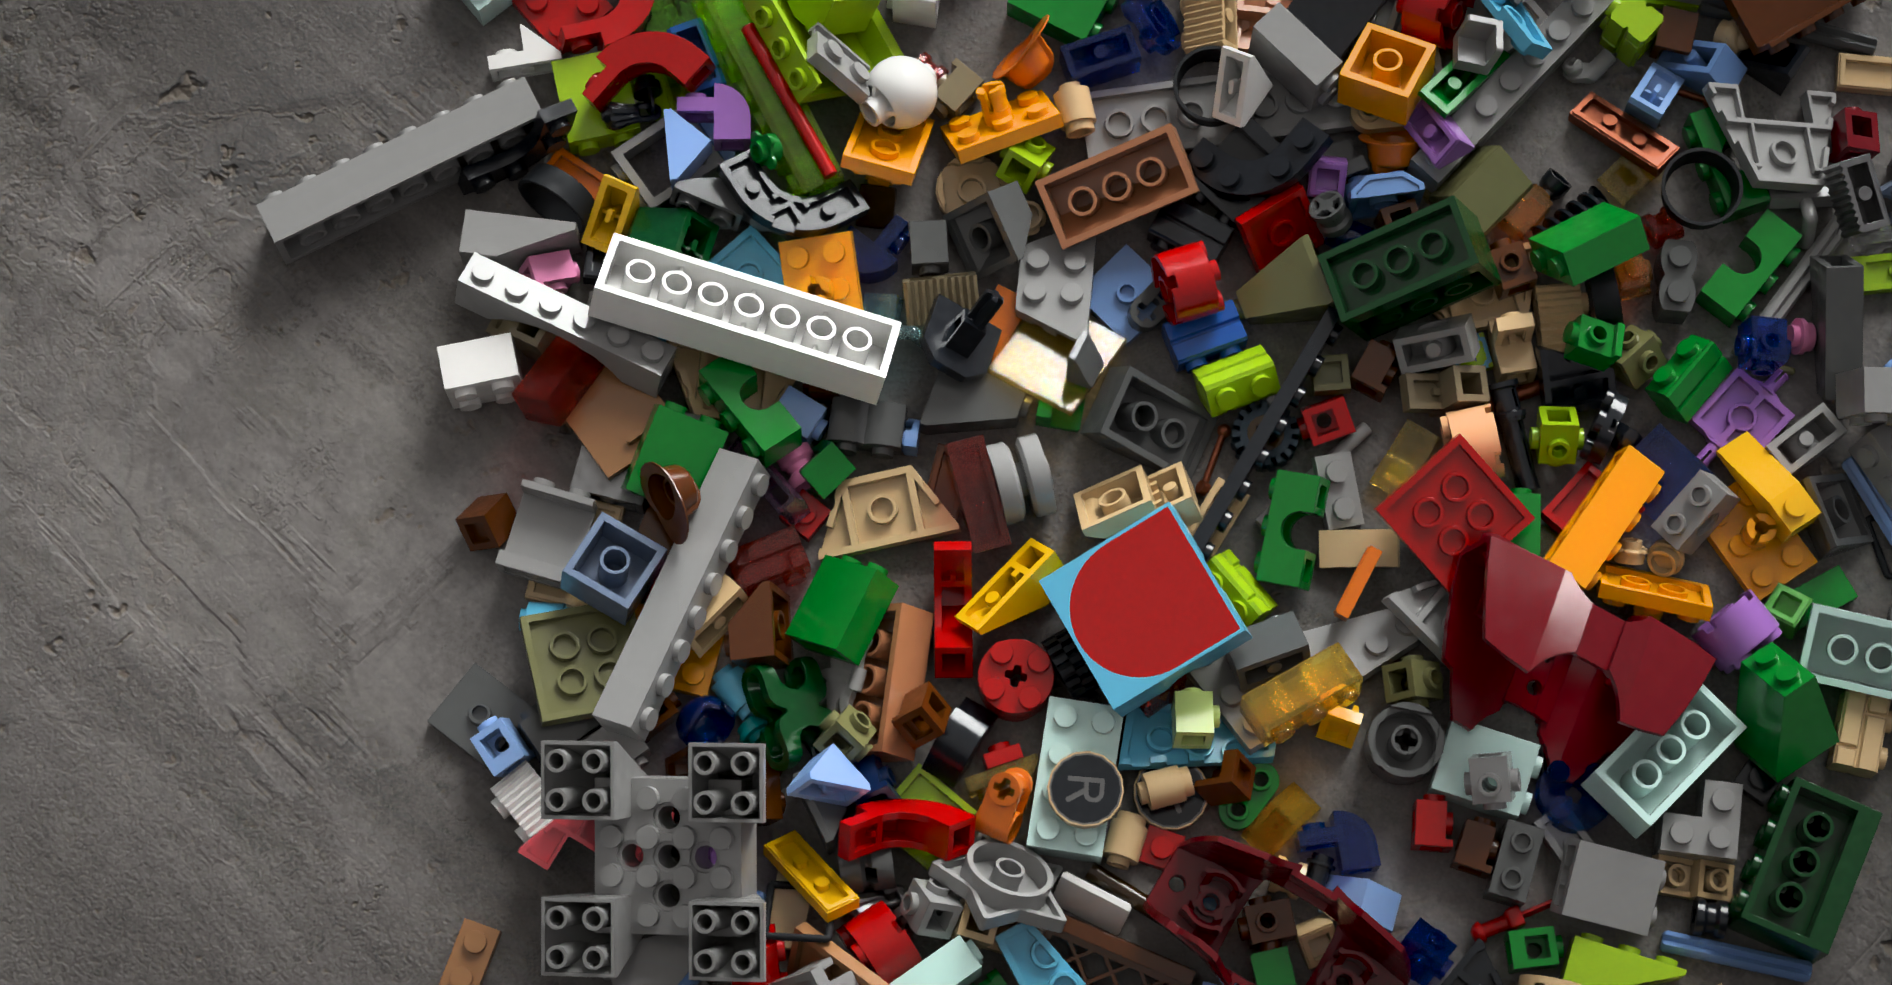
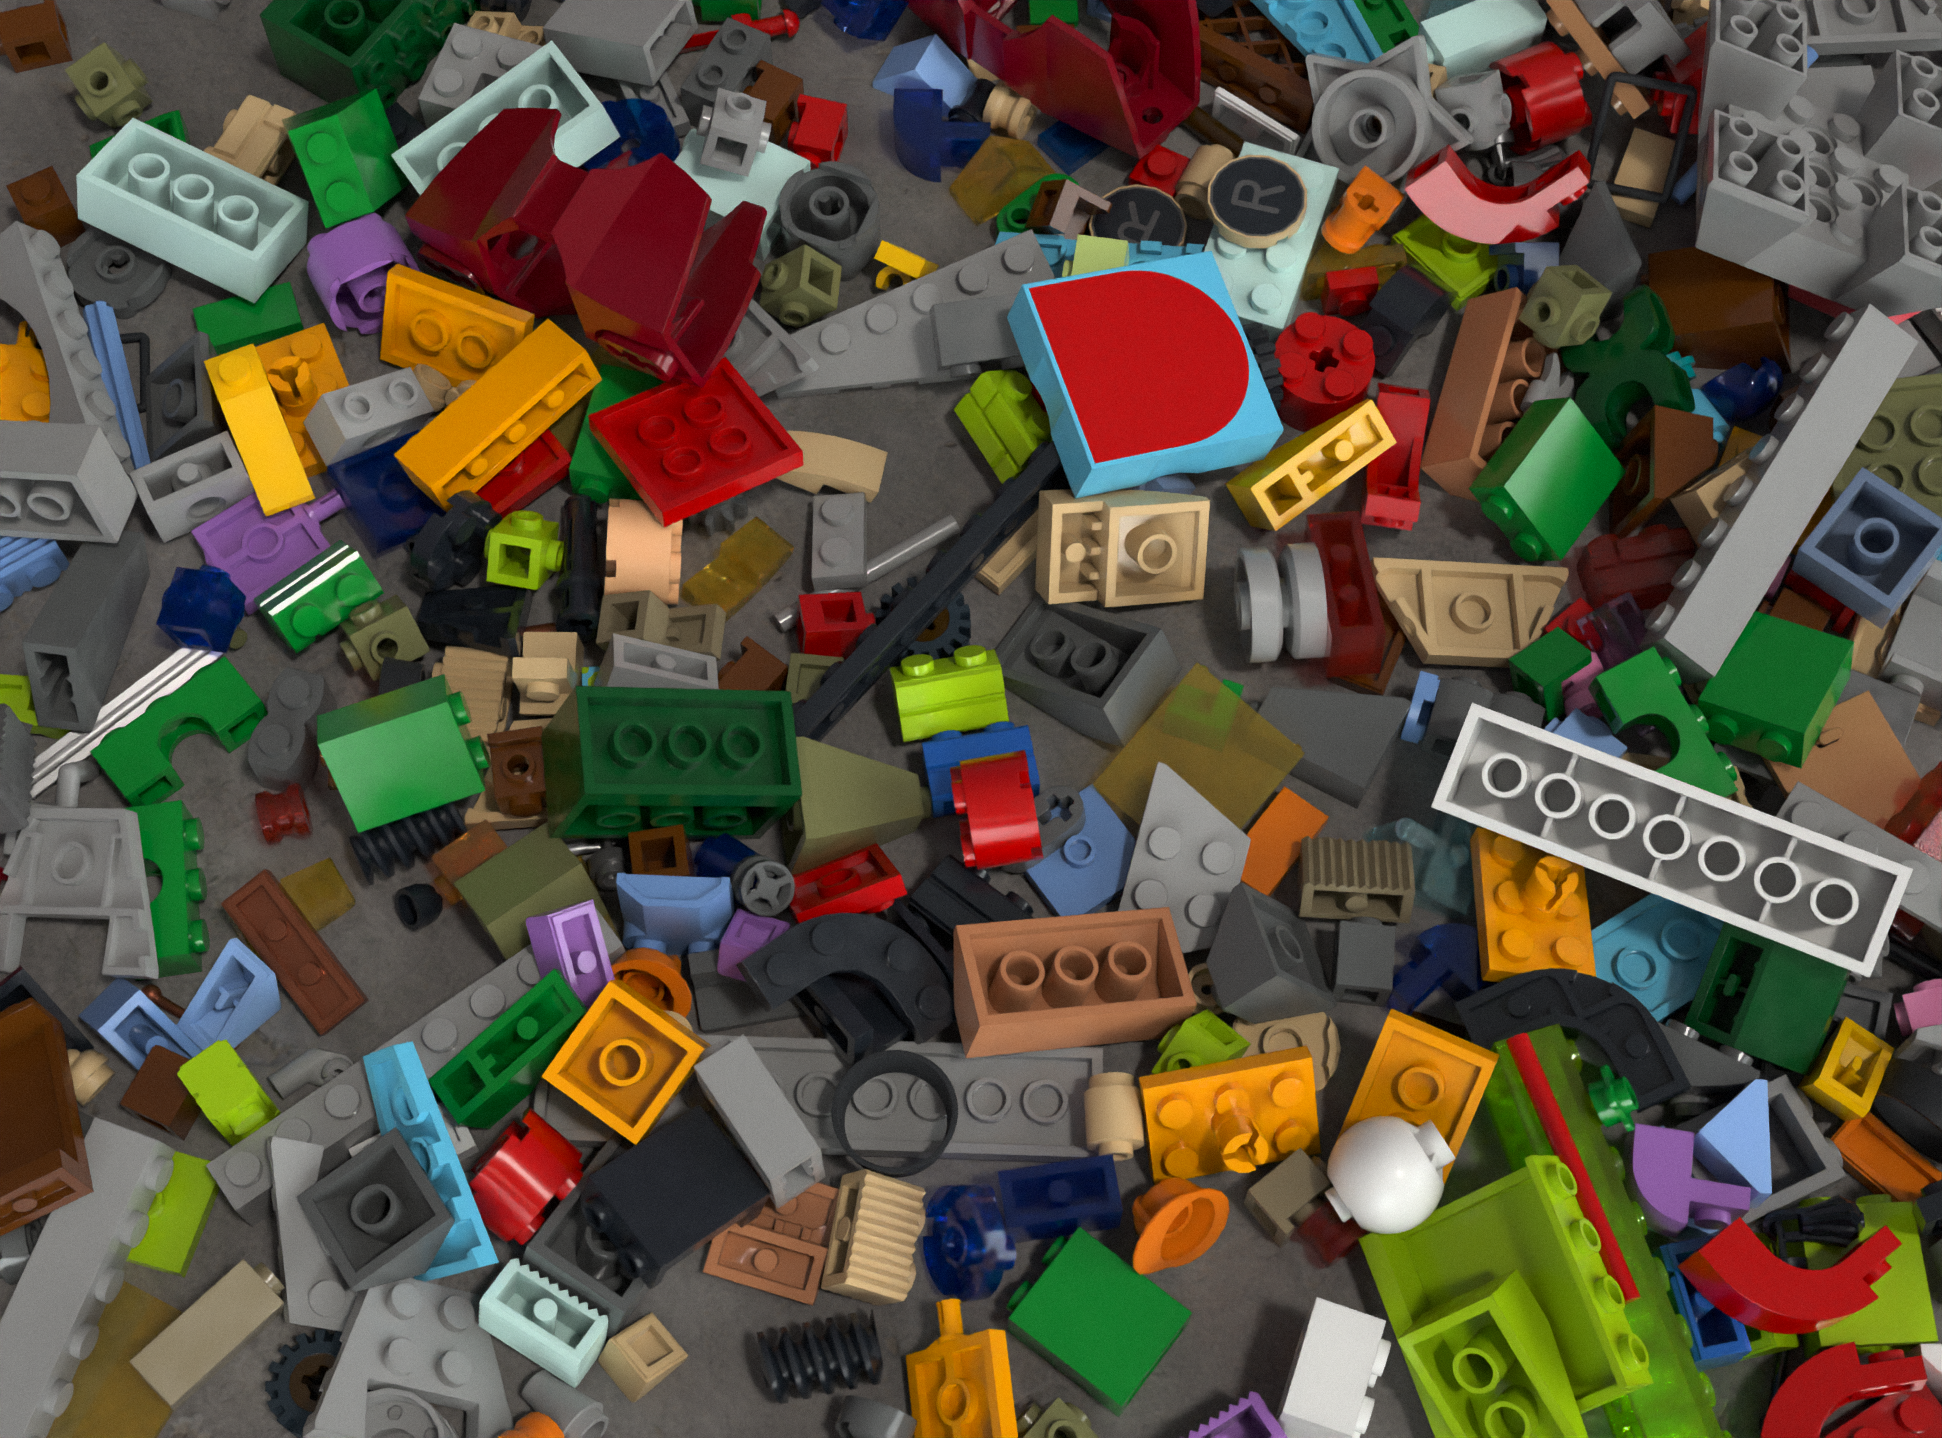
camera: 170 degrees left, 10 degrees down
reddish brown piece [640,461,701,544] -> none
yellow tile [763,830,860,923] -> none
light blue slope [786,743,871,807] -> none
light grey plate [807,22,870,105] -> none
reddish brown brick [891,681,952,750] -> none
black piece [919,289,1004,382] -> none
dark grey slope [1065,331,1104,389] -> none
tan brick [1136,764,1195,811] -> none
copper hinge [1195,423,1231,496] -> none
white slope [1212,45,1273,128] -> none
clear yellow brick [1240,642,1363,748] -> none
green arch [1254,469,1331,591] -> none
orange tile [1333,546,1383,622] -> none
light grey panel [1453,14,1503,75] -> none
green brick [1562,314,1625,372] -> none
black tyre [1661,148,1743,230] -> none
bright green slope [1764,582,1813,640] -> none
bright pink plate [1784,318,1817,355] -> none

